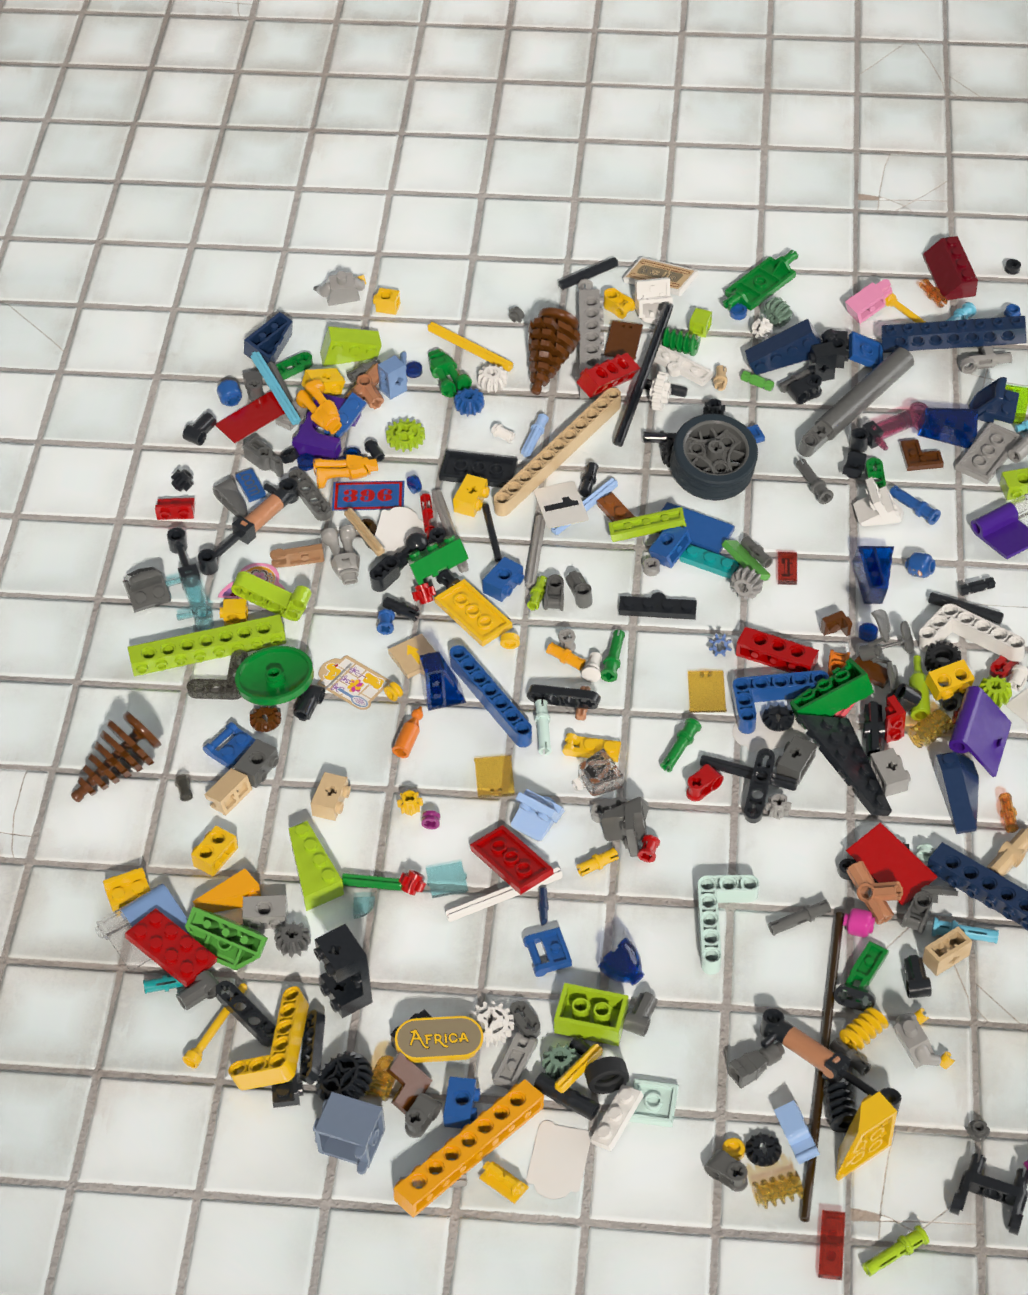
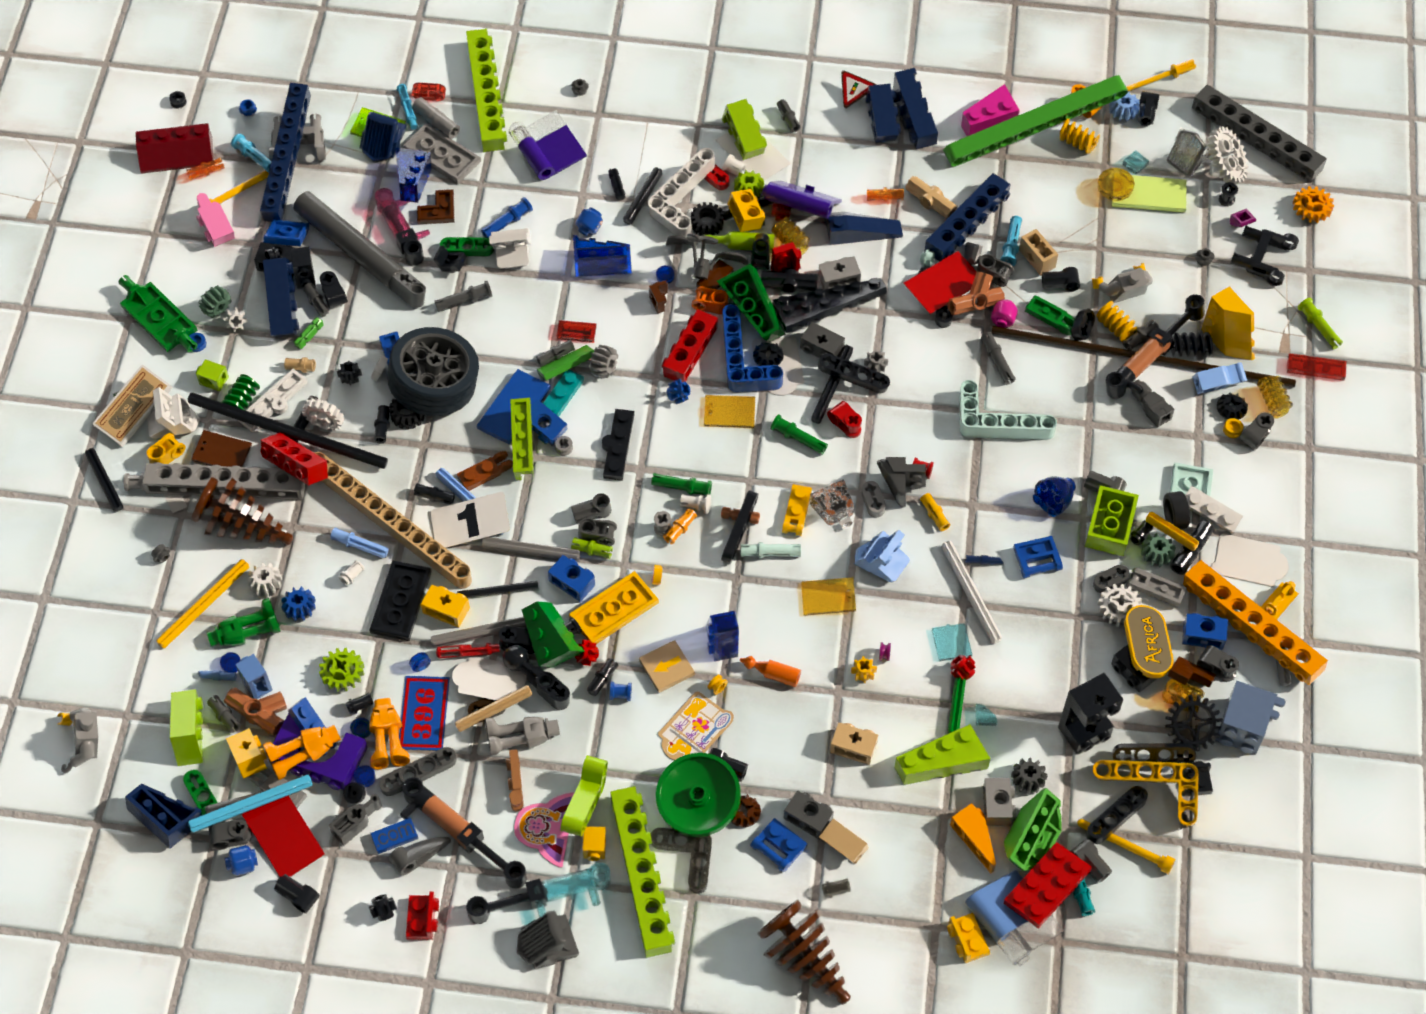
camera: 90 degrees left, 10 degrees up
yellow brick [191,826,238,877] -> none
yellow brick [373,288,401,315] -> none
blue beam [450,645,532,747] -> none
red plate [470,825,554,895] -> none

